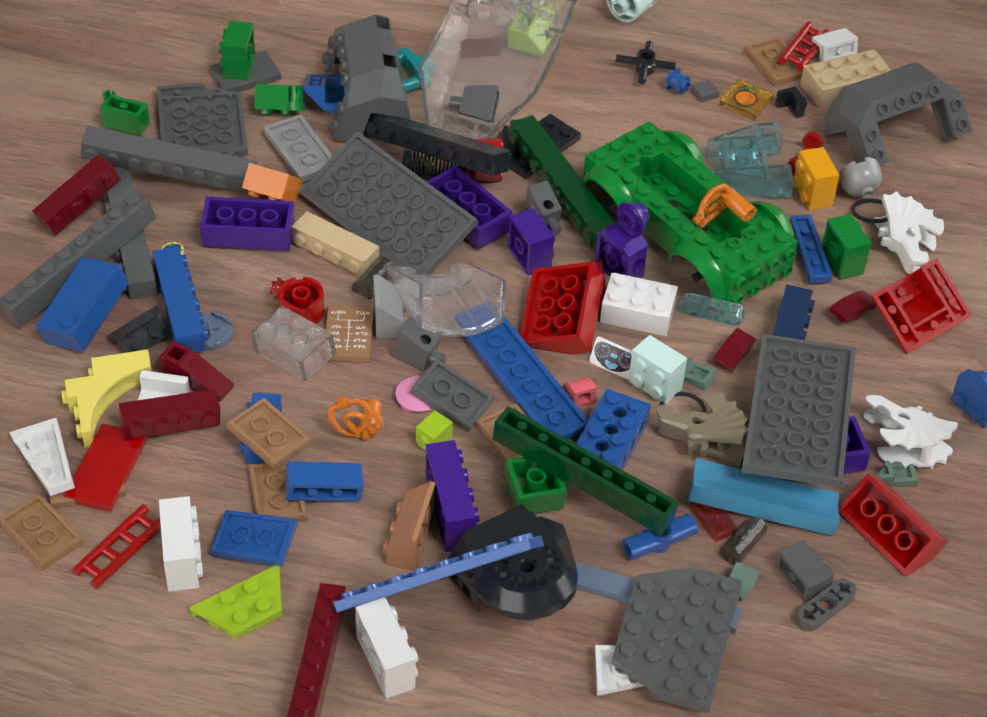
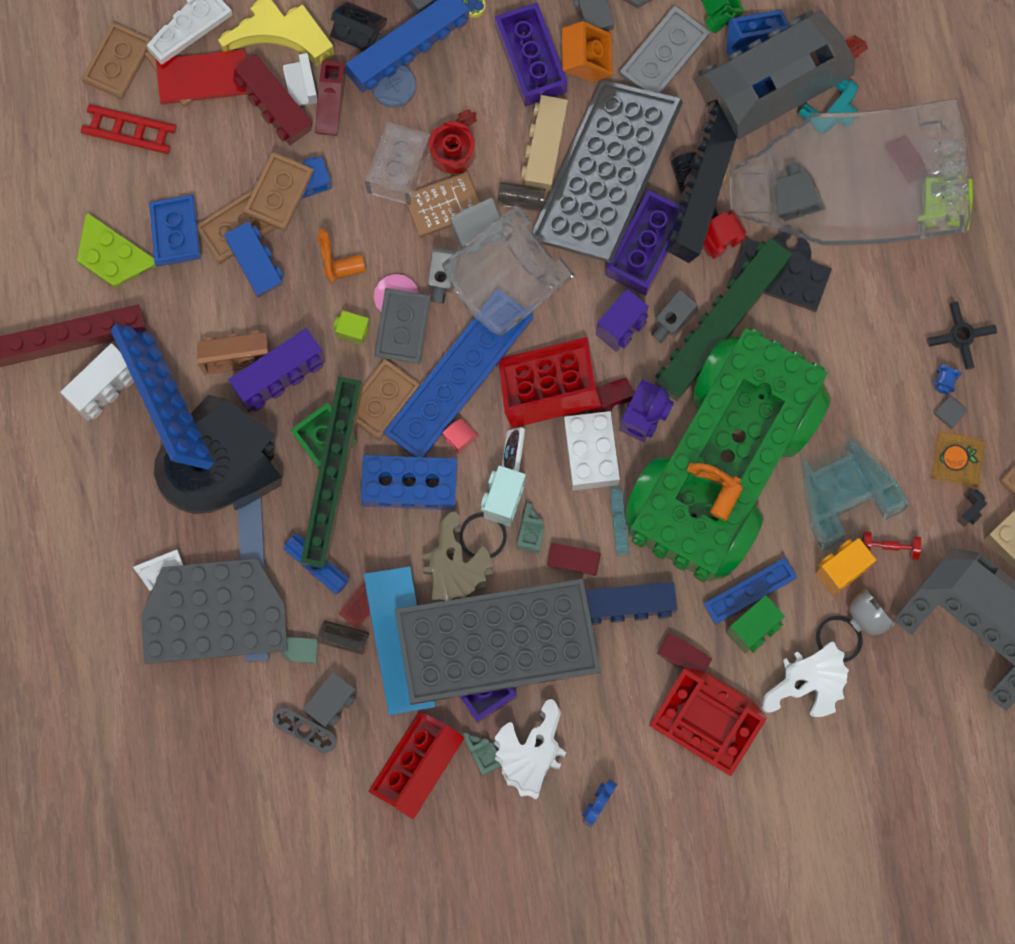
camera: 70 degrees right, 30 degrees up
white brick [159,496,203,592] -> none

